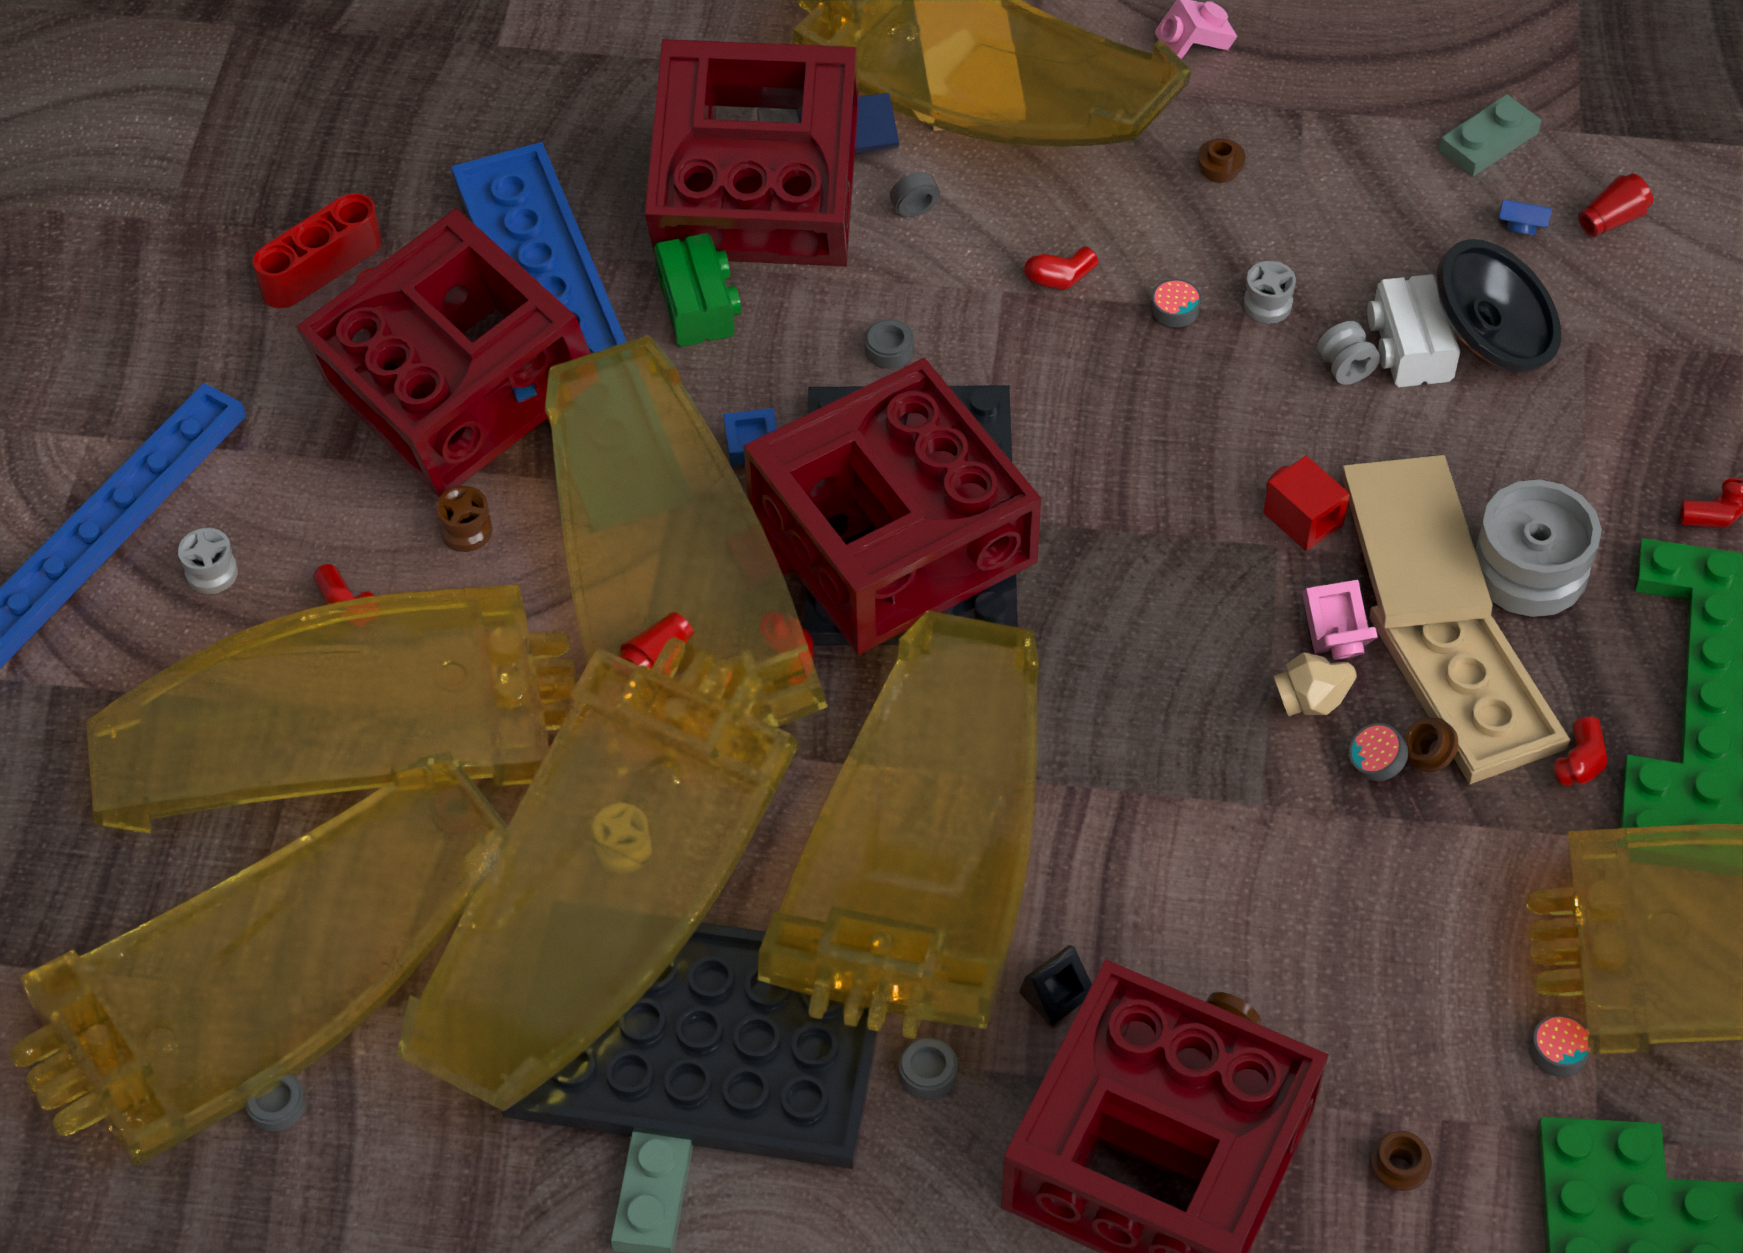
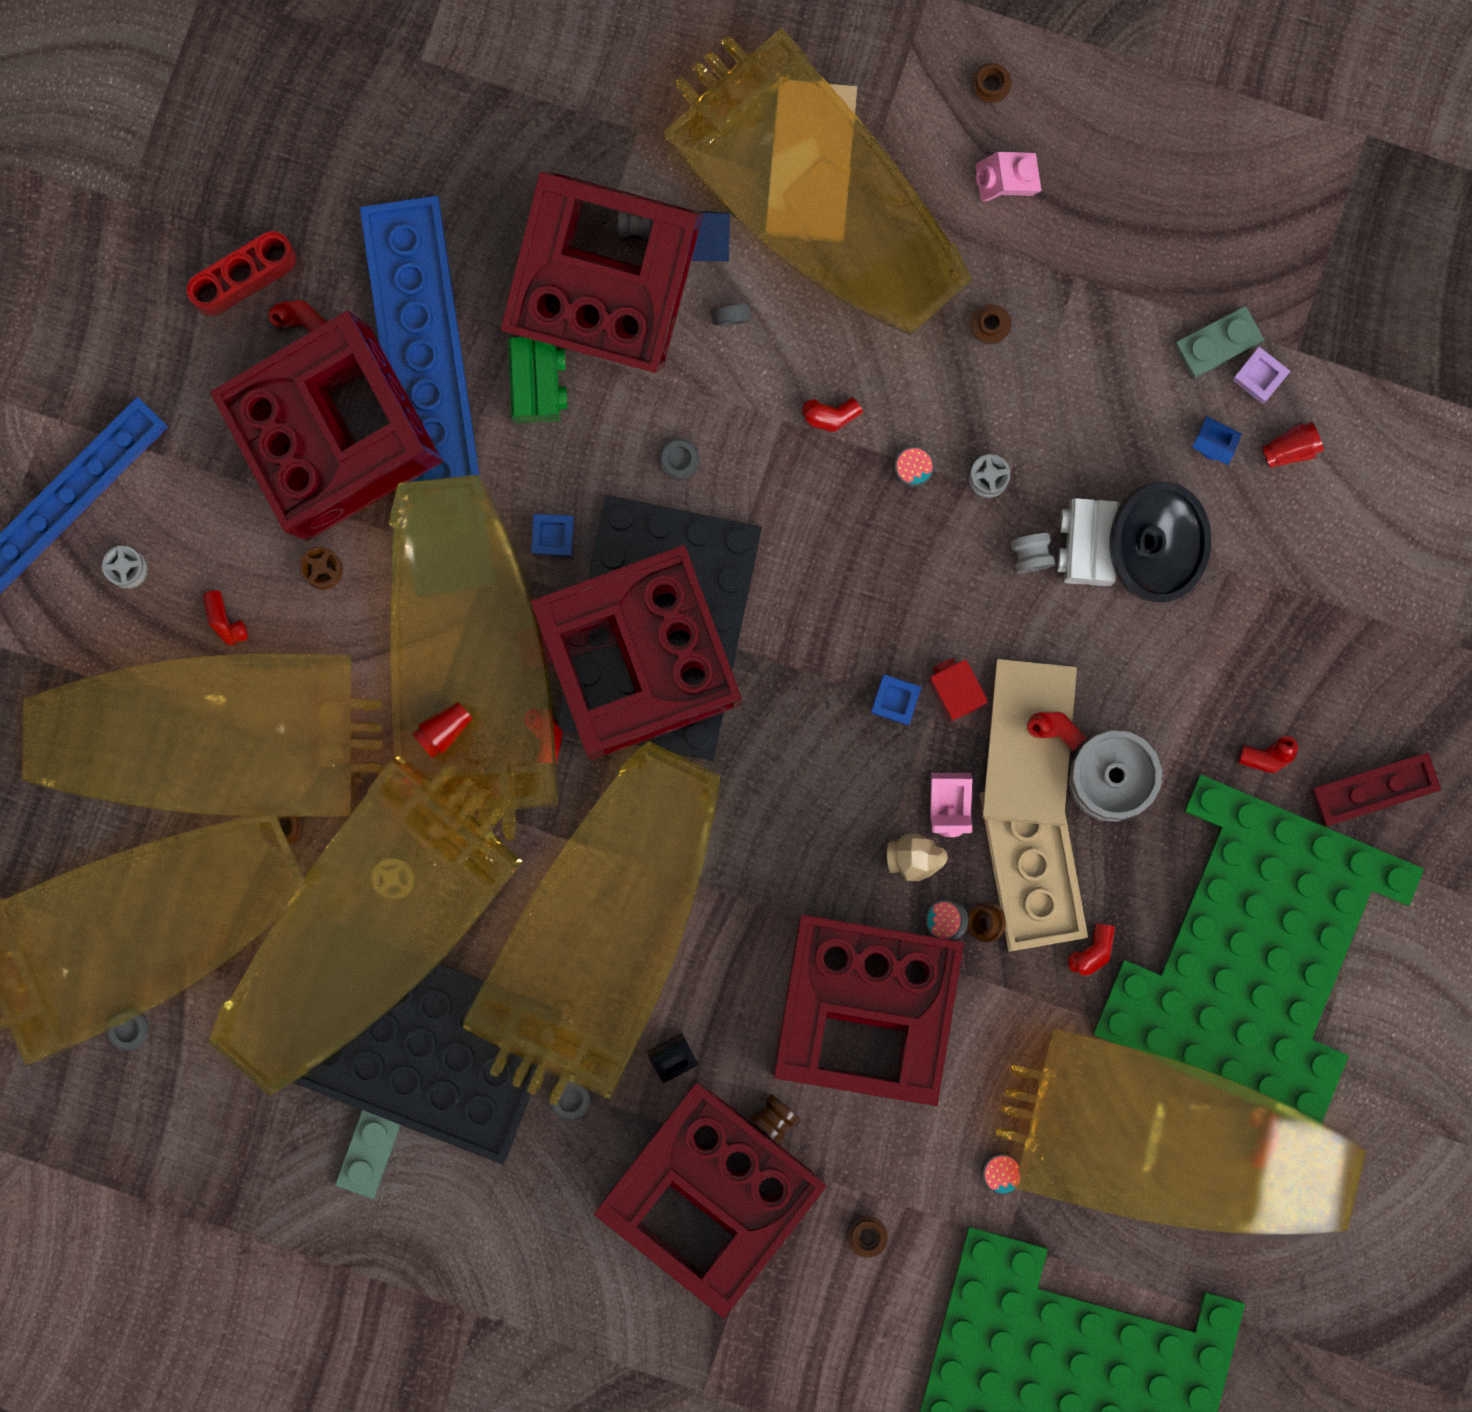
camera: 10 degrees right, 30 degrees up
none -> dark red piece [773,915,964,1107]
none -> blue plate [870,675,922,726]
none -> red arm [1027,711,1087,752]
none -> lavender plate [1233,347,1290,404]

